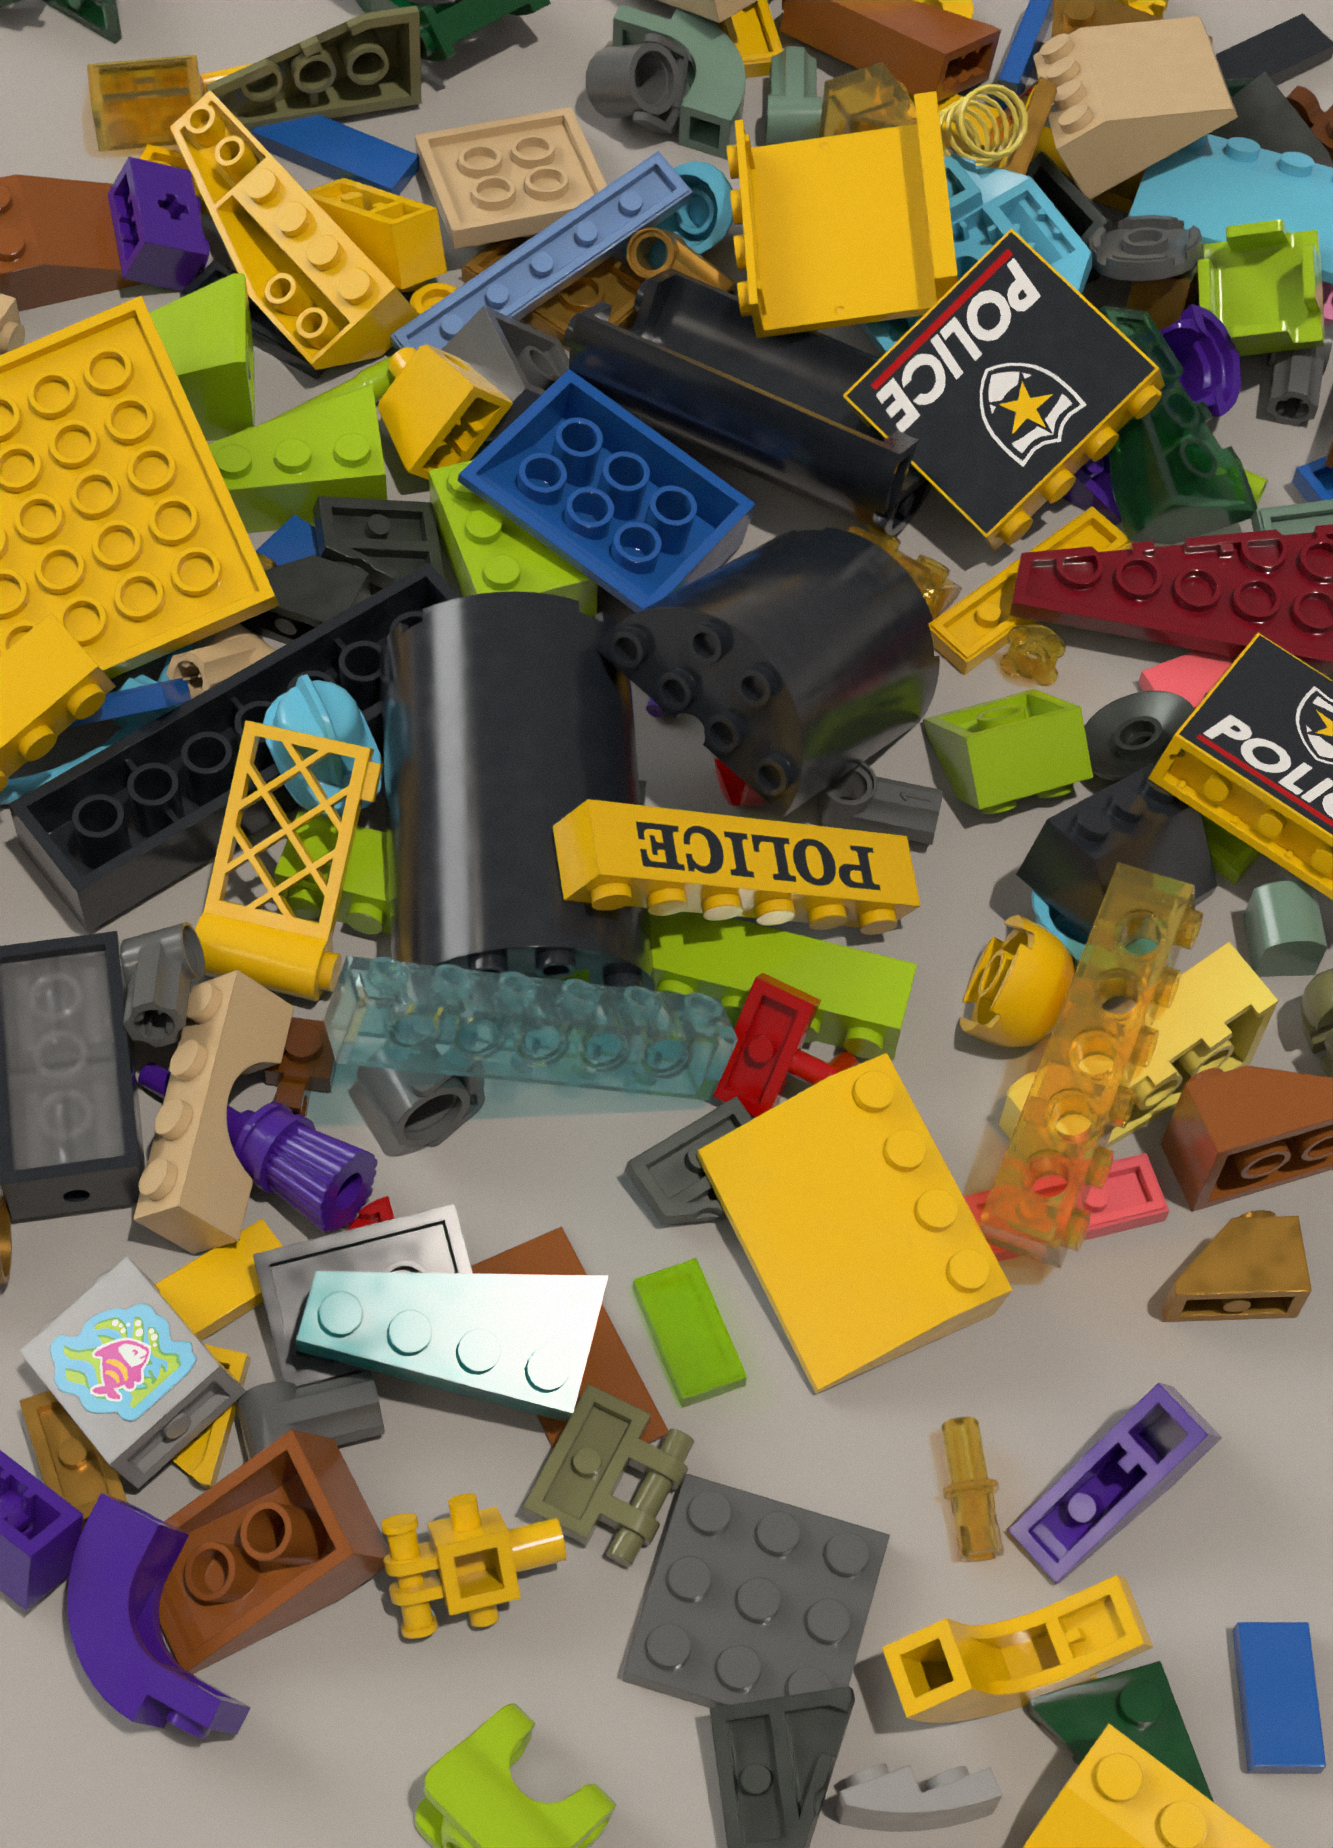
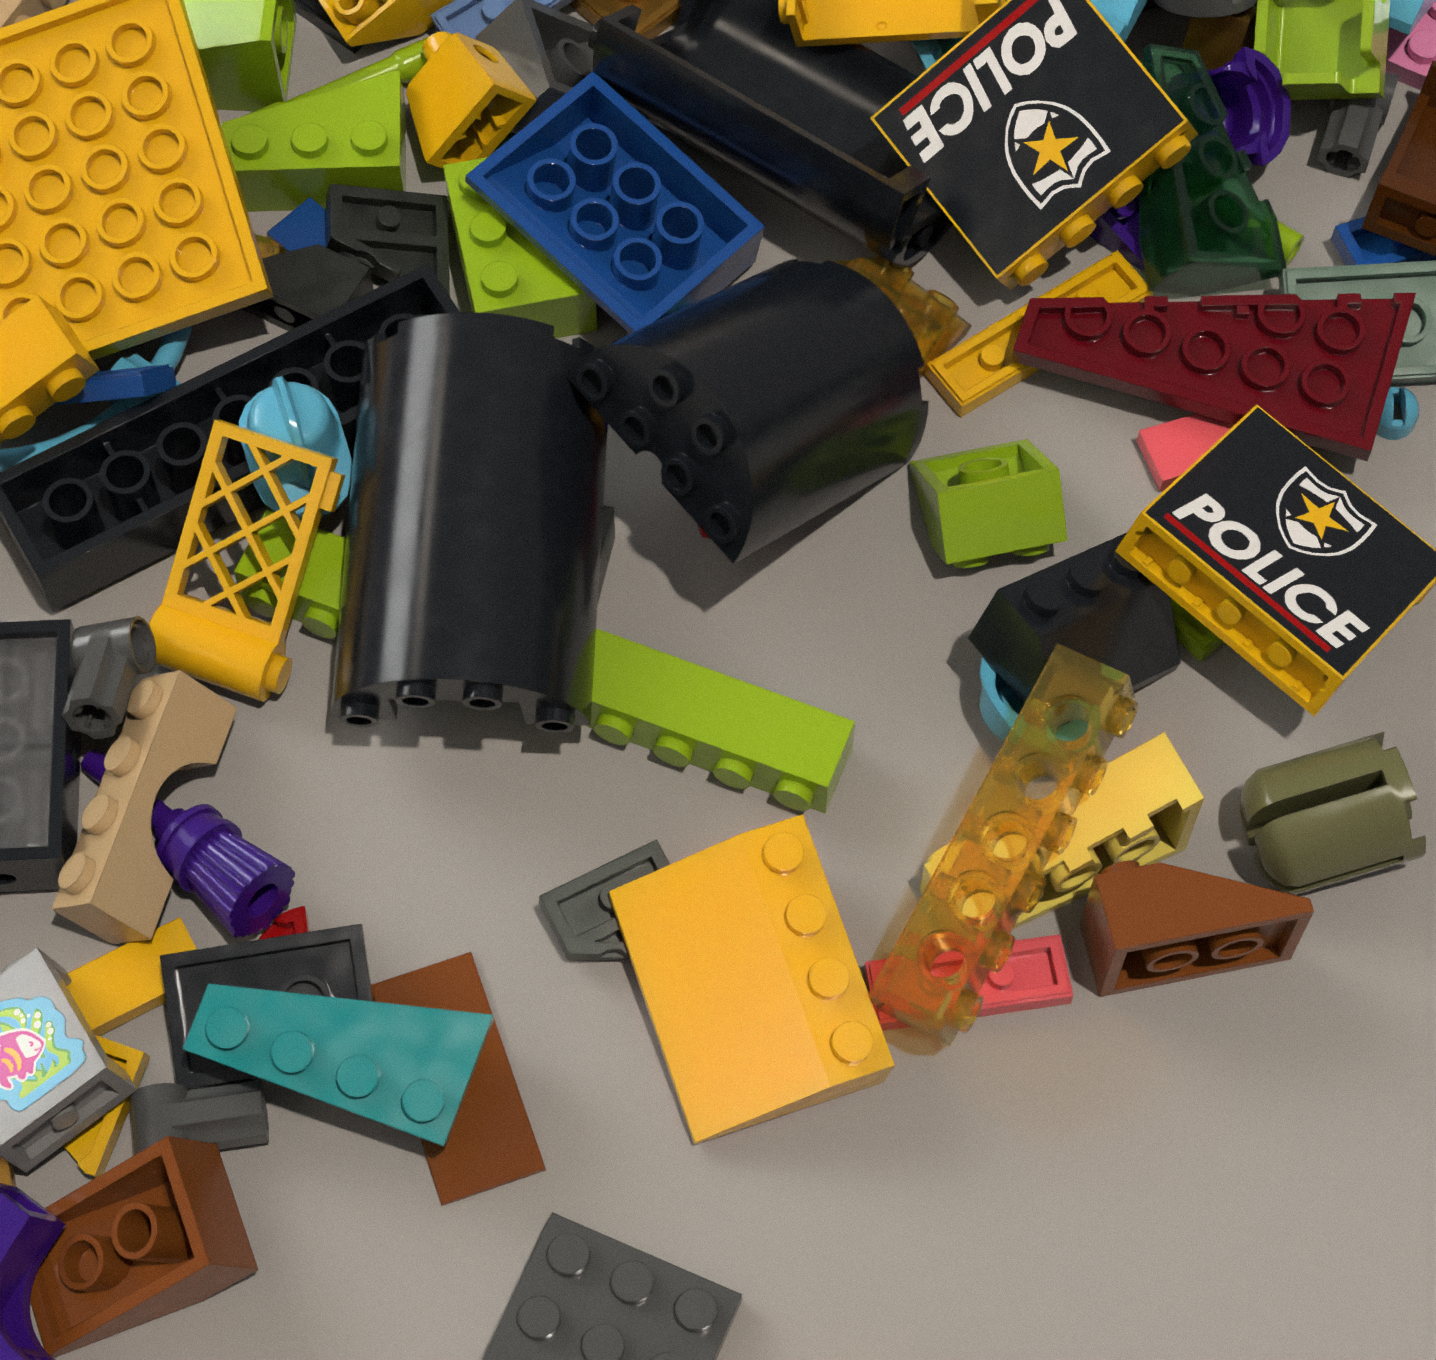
camera: 10 degrees right, 5 degrees up
tan piece [166,623,276,699] -> none
reddish brown plate [265,1017,343,1117] -> none
clear light blue brick [324,956,738,1101] -> none
dark grey piece [357,1030,485,1147] -> none
yellow piece [381,1493,567,1639] -> none
olive plate [523,1384,694,1567] -> none
yellow brick [553,799,921,935] -> none
clear neon green tile [633,1258,747,1408] -> none
red plate [708,973,858,1117] -> none
dark grey piece [817,762,944,845] -> none
clear yellow axle [941,1417,1005,1562] -> none
yellow cylinder [960,914,1080,1048] -> none
clear yellow plate [1000,624,1066,686] -> none
slope [1008,1382,1222,1583] -> none
pearl dark grey dish [1084,691,1195,781] -> none
pearl gold slope [1162,1210,1312,1322] -> none
sand green piece [1244,881,1327,977] -> none

